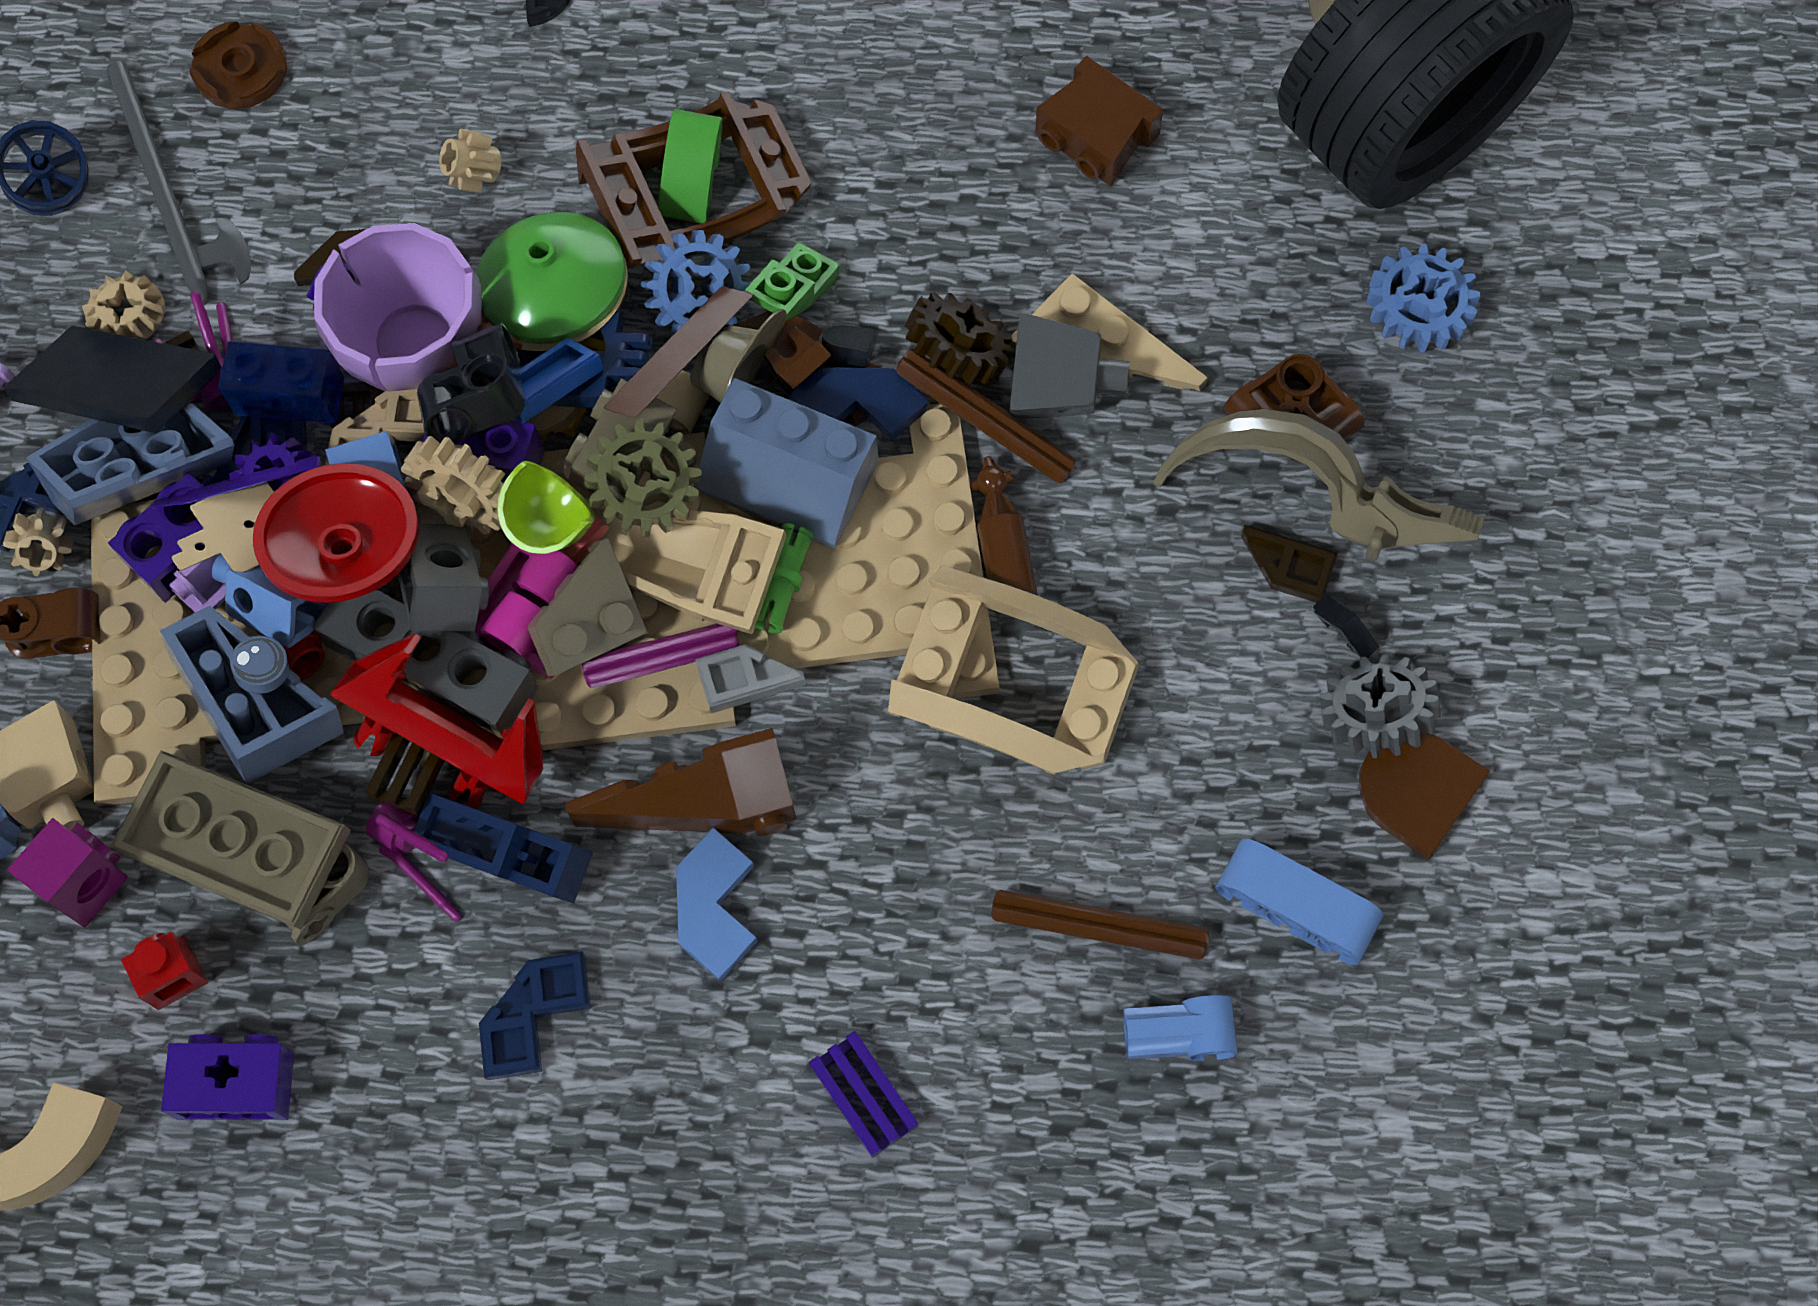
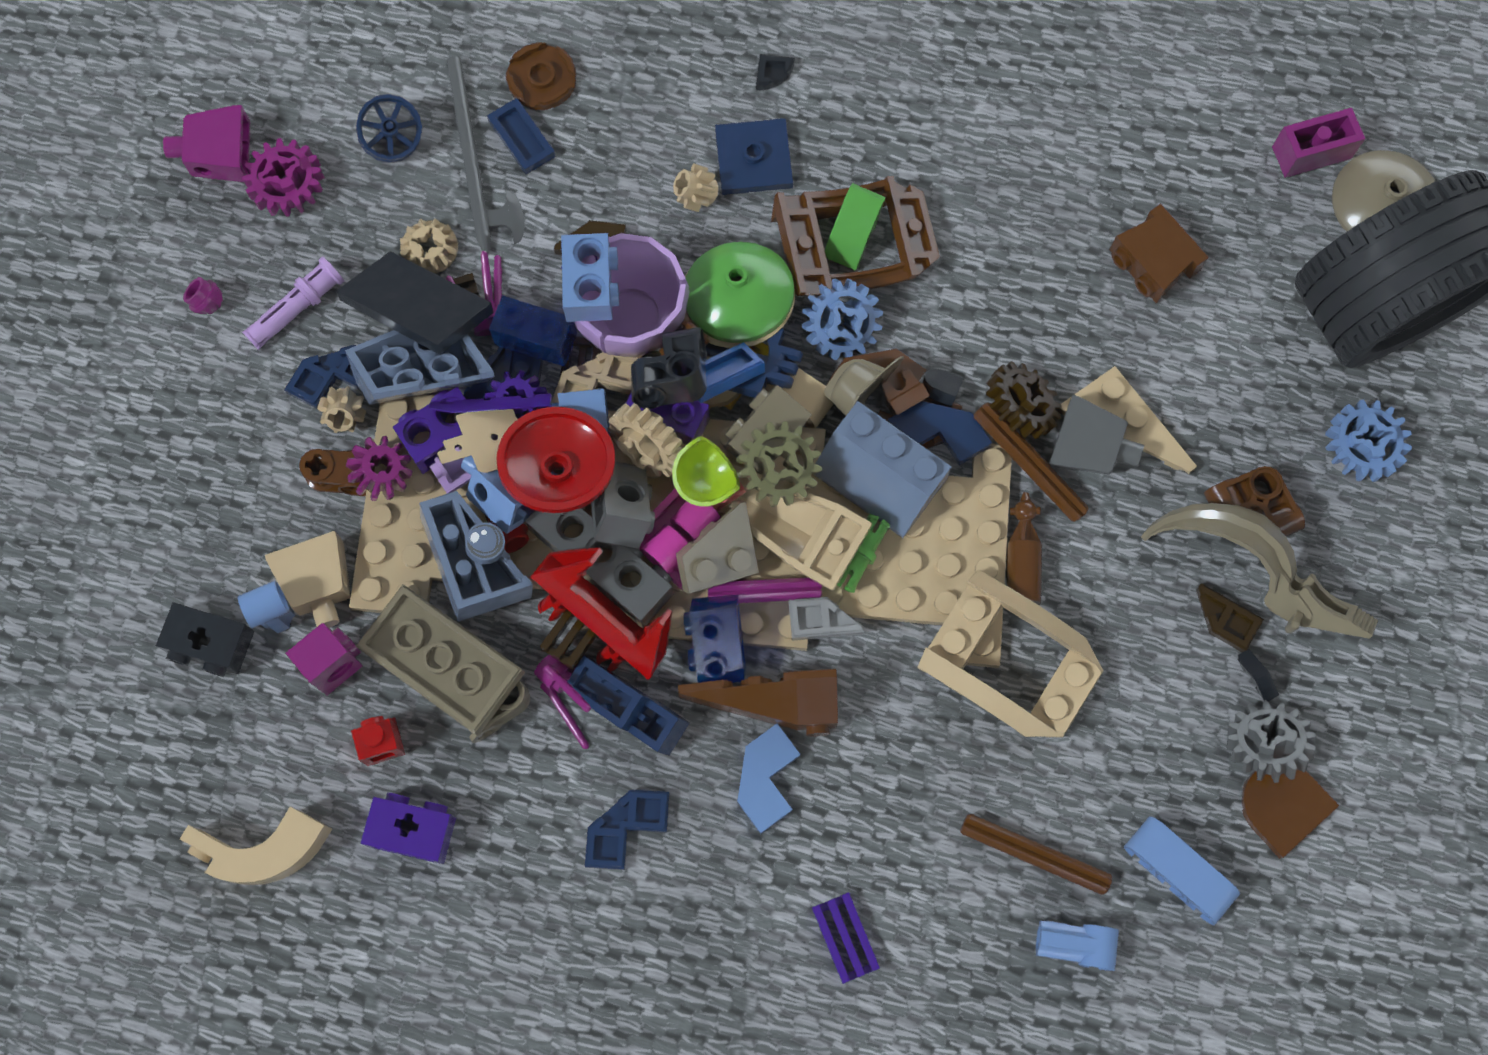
camera: 10 degrees right, 5 degrees up
sticker [604,286,753,418] -> none
bright green slope [744,242,840,320] -> none
none -> magenta gear [346,436,413,501]
none -> dark blue tile [487,98,556,174]
none -> medium blue brick [561,233,619,322]
none -> clear blue brick [683,595,746,683]
none -> dark blue plate [715,118,793,195]

